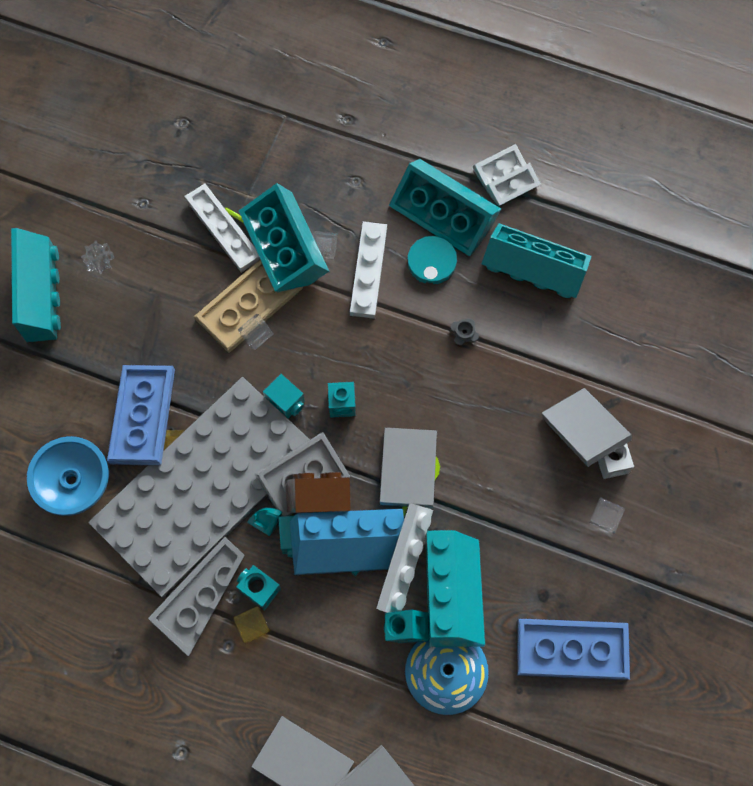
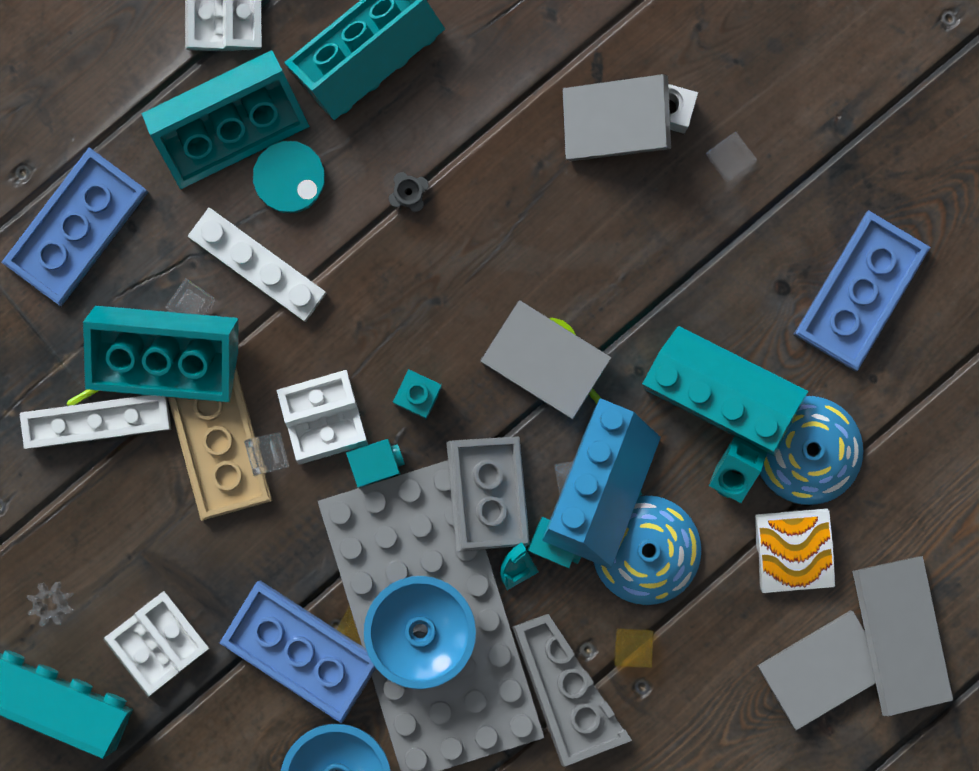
camera: 65 degrees left, 15 degrees up
teal brick [236,565,281,611] -> none
reddish brown brick [286,472,351,513] -> none
white plate [376,503,433,612] -> none
none -> medium blue tile [2,147,148,307]
none -> white slope [103,591,209,697]
none -> white slope [277,370,368,465]
none -> dark azure dish [364,576,476,689]
none -> dark azure dish [593,496,701,605]
none -> slope [755,508,835,593]

